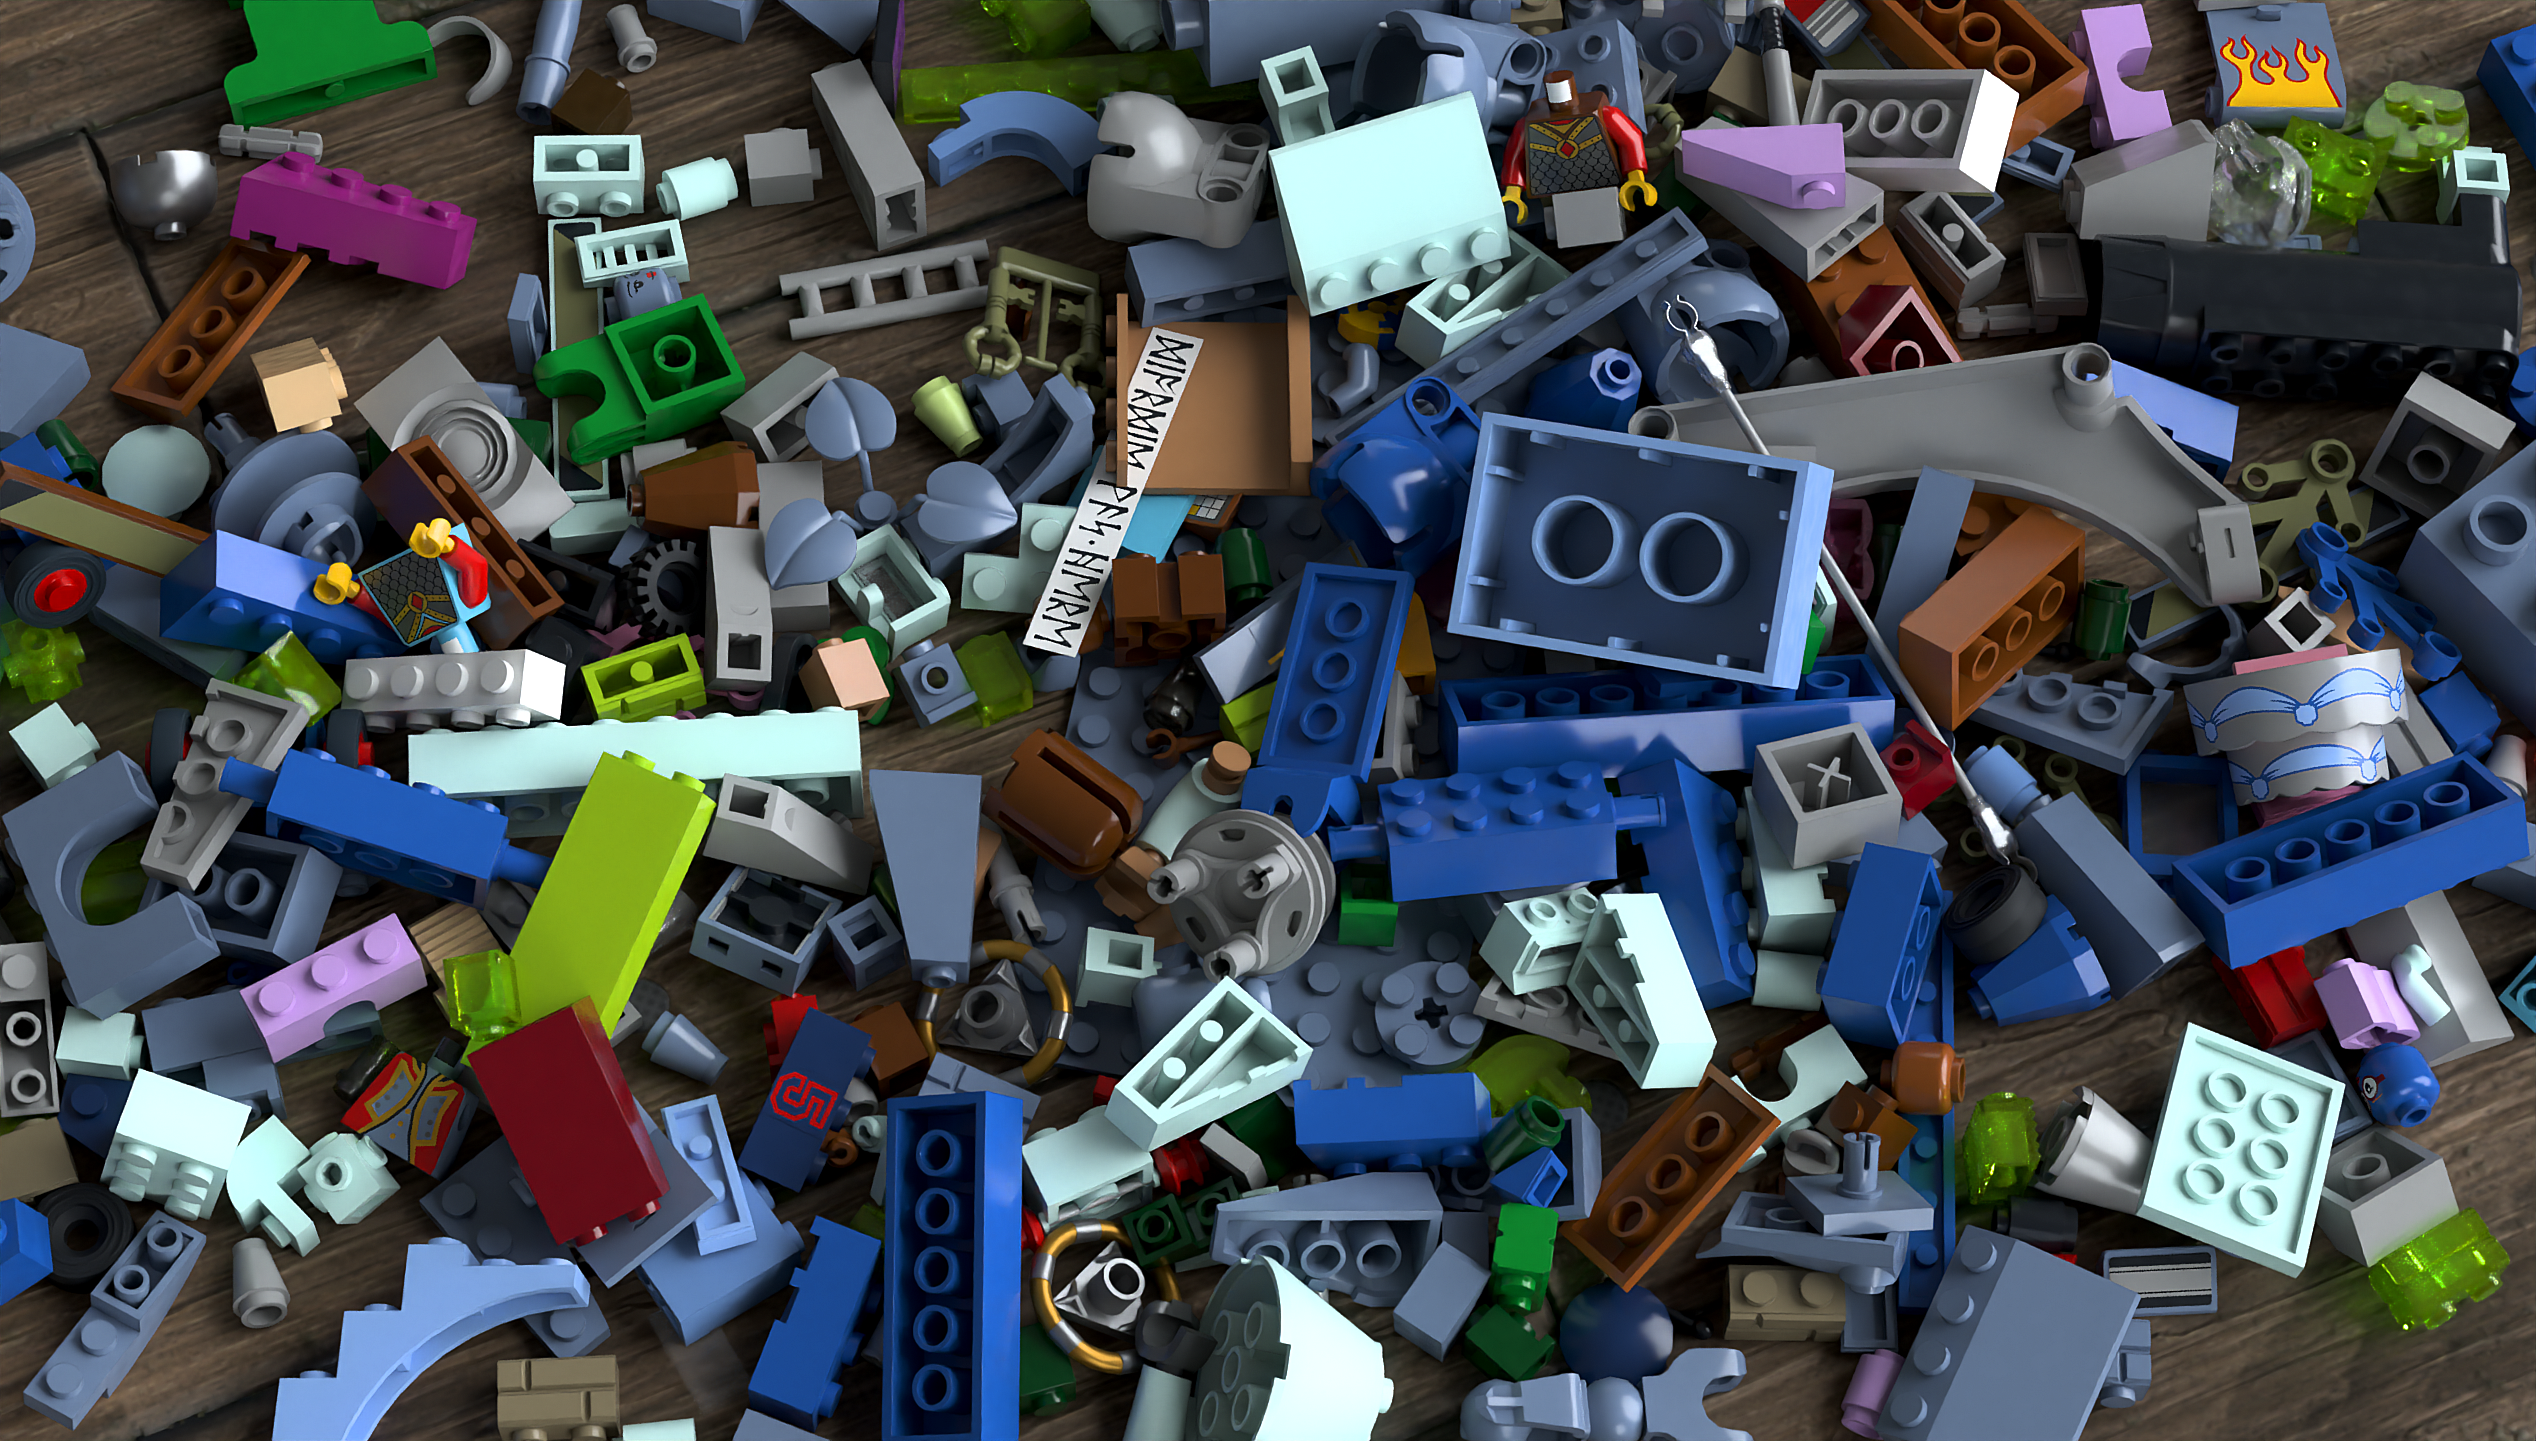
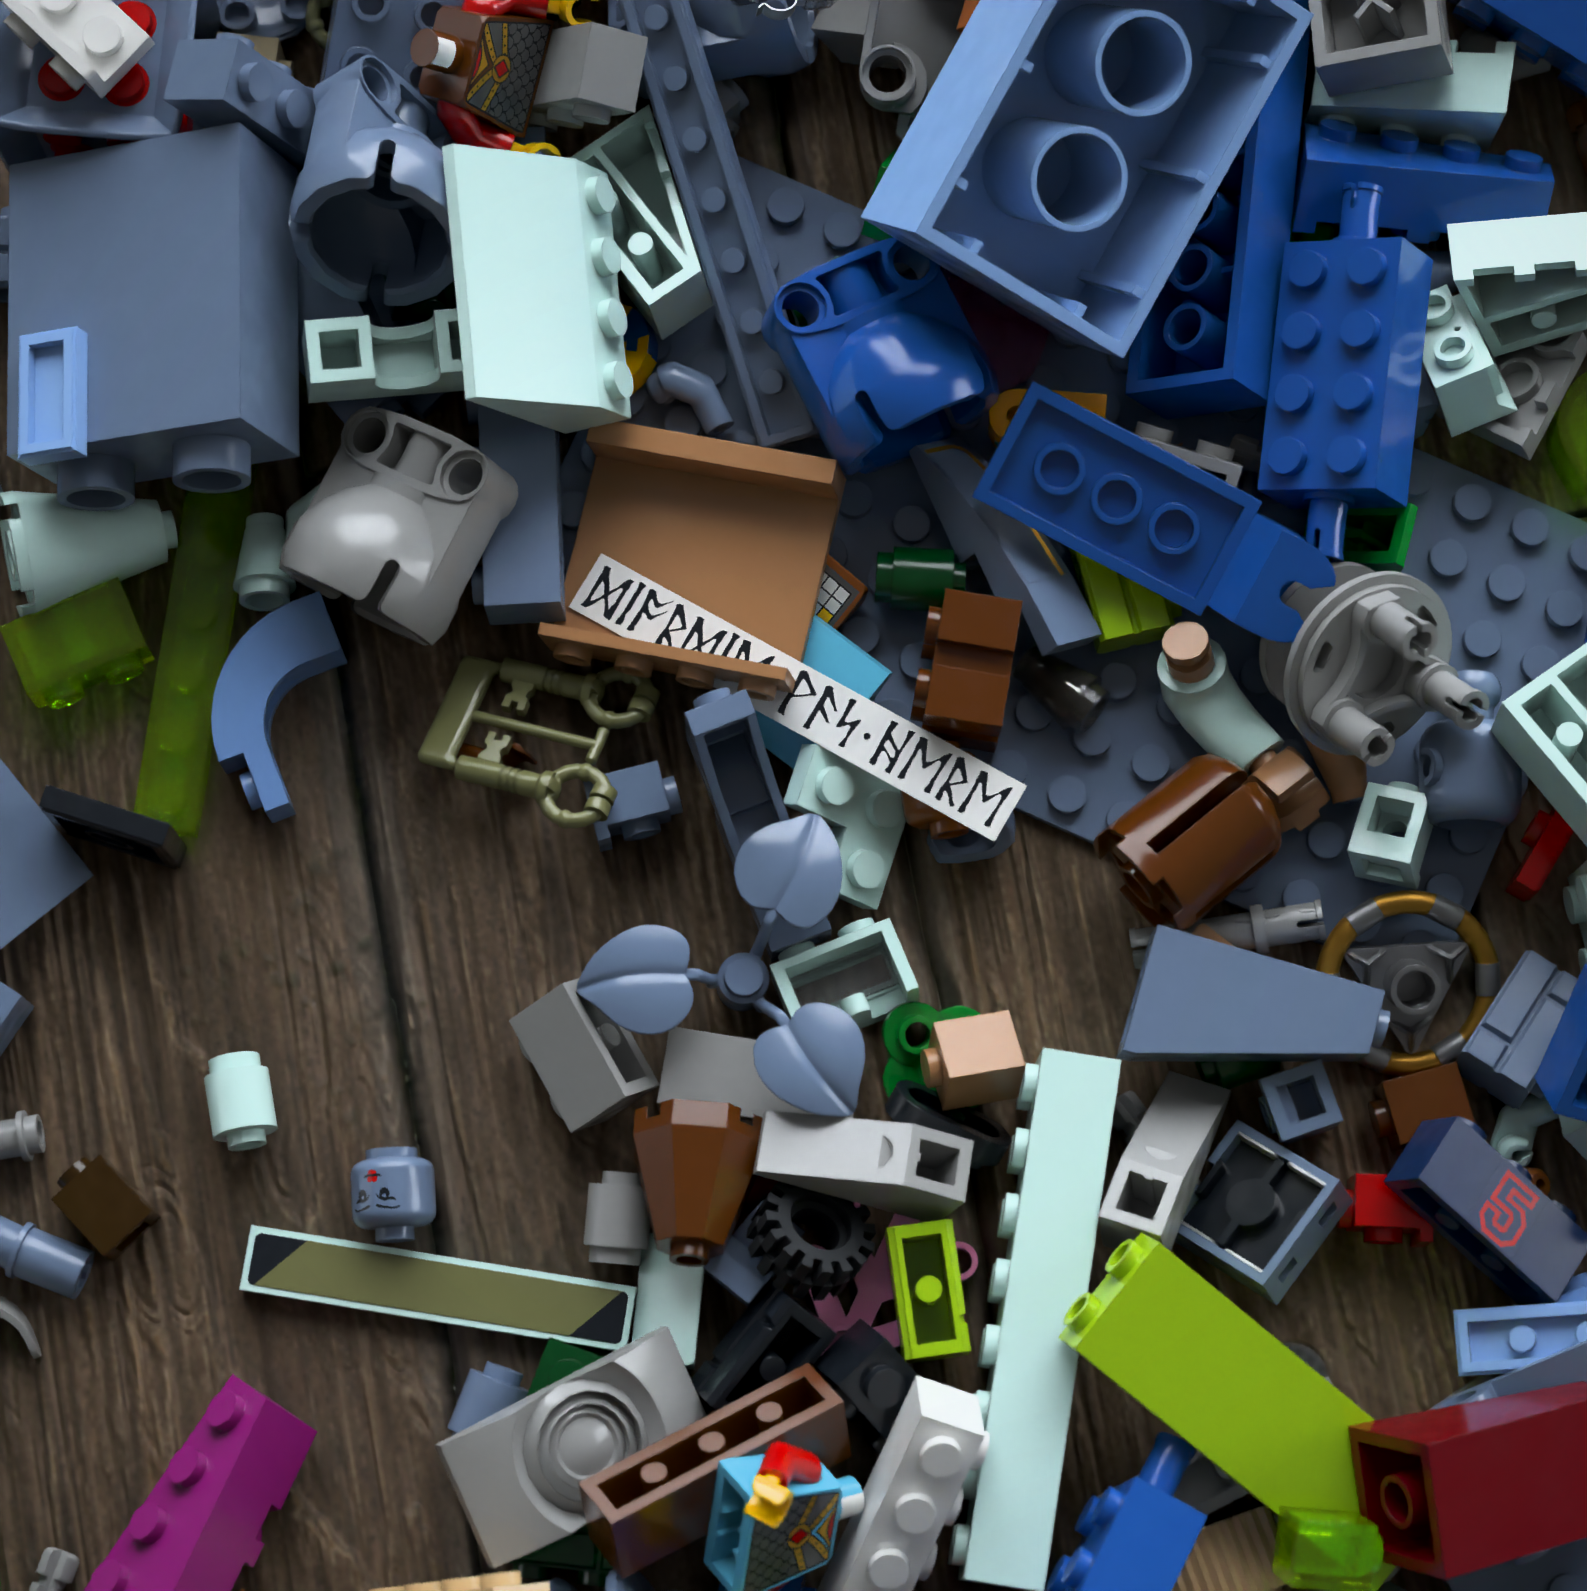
camera: 75 degrees left, 15 degrees up
sand blue tile [507,273,549,374] -> none
green brick [532,293,746,466] -> none
light aqua brick [533,135,645,217] -> none
light aqua slope [574,219,690,288] -> none
sand blue cone [641,1011,730,1086] -> none
light grey brick [744,128,822,207] -> none
light grey bar [779,239,989,341] -> none
light grey slope [811,58,927,251] -> none
sand blue brick [892,639,979,729] -> none
yellowish green cone [911,376,984,458] -> none
clear neon green brick [955,631,1033,729] -> none
reddish brown hand [1146,728,1224,770] -> none
sand blue plate [1374,961,1487,1074] -> none
blue cone [1523,347,1642,434] -> none
light aqua brick [1751,950,1825,1011] -> none

